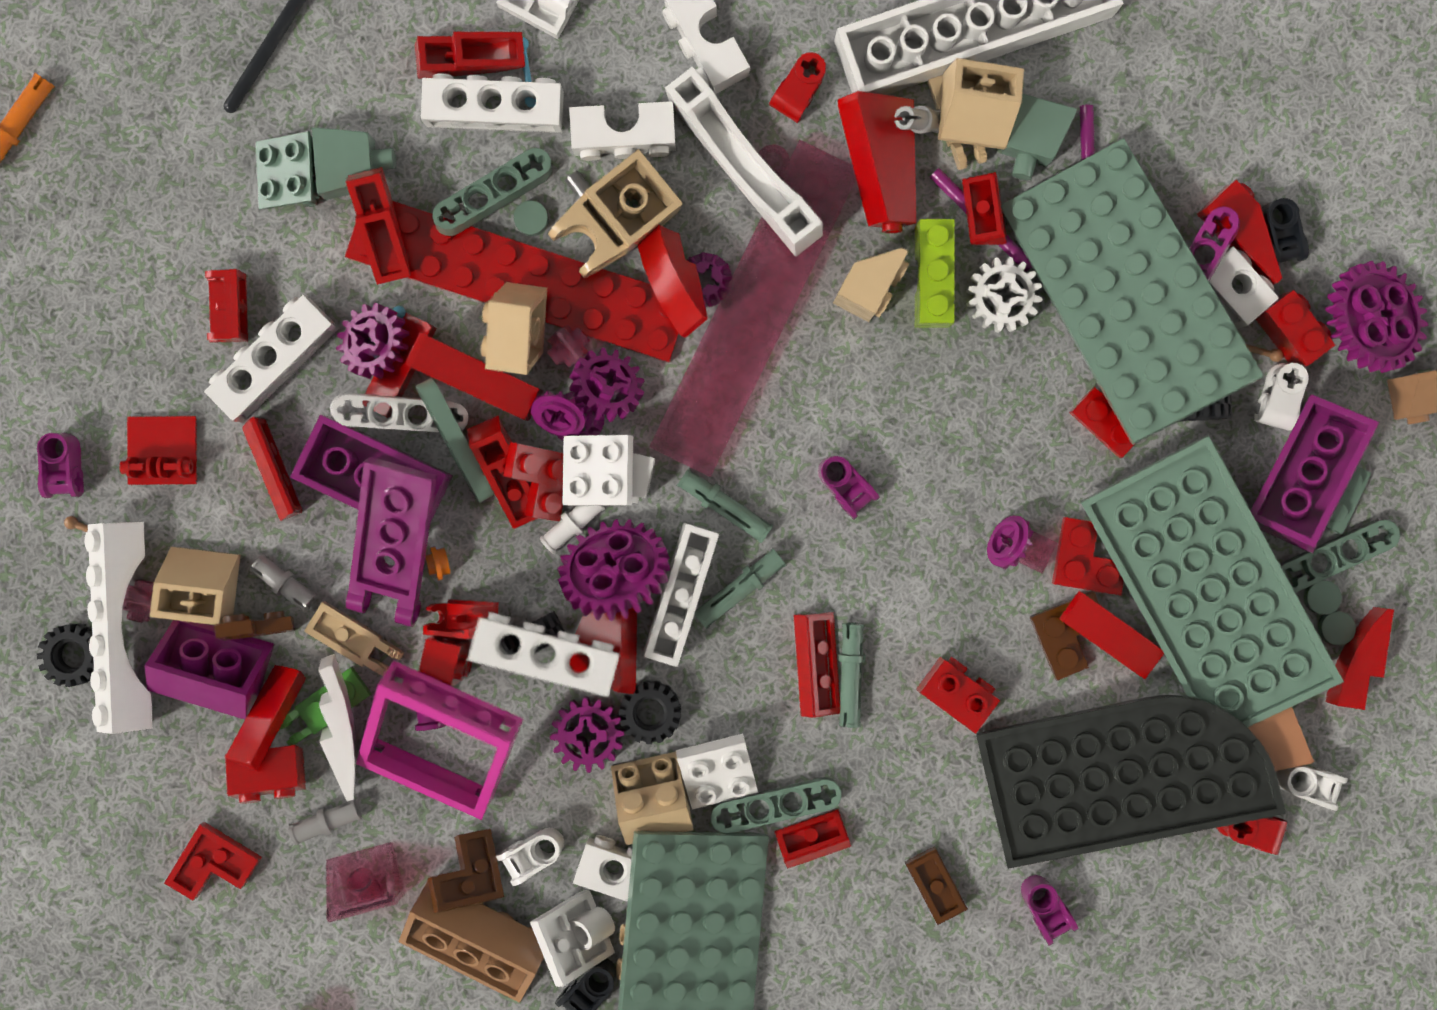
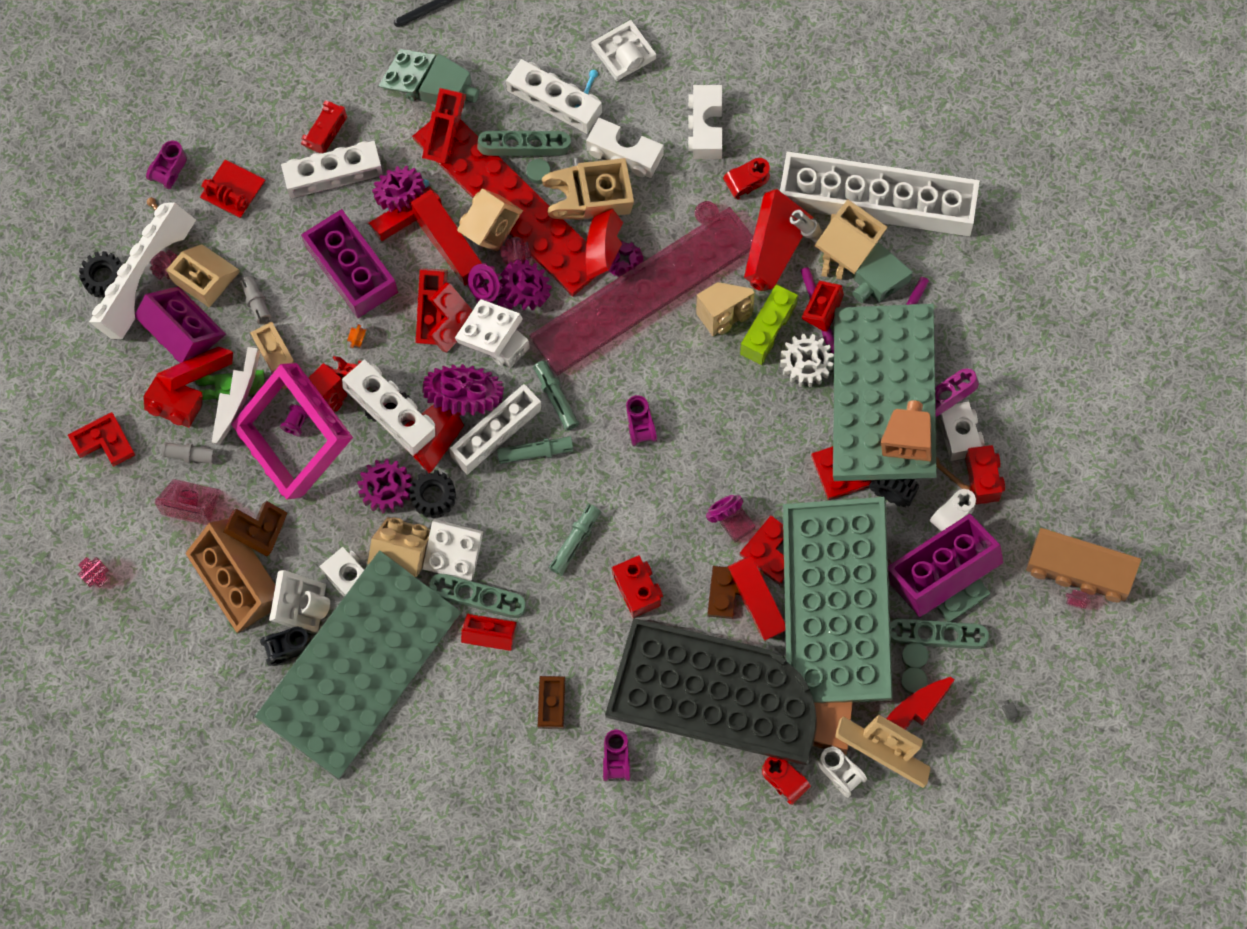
camera: 35 degrees right, 20 degrees down
reddish brown plate [214,611,295,641] -> none
red slope [242,417,303,521] -> none
white beam [330,393,468,432] -> none
magenta hinge [346,457,437,627] -> none
red slope [415,32,525,79] -> none
sand green beam [416,378,494,503] -> none
white piece [496,828,564,886] -> none
white pin [540,506,605,554] -> none
white arch [665,67,823,257] -> none
red slope [794,612,840,718] -> none
red slope [1197,180,1282,285] -> none
black piece [1261,198,1309,265] -> none
magenta gear [1325,261,1428,373] -> none
none -> tan bracket [836,714,930,788]
none -> nougat torso [881,400,932,461]

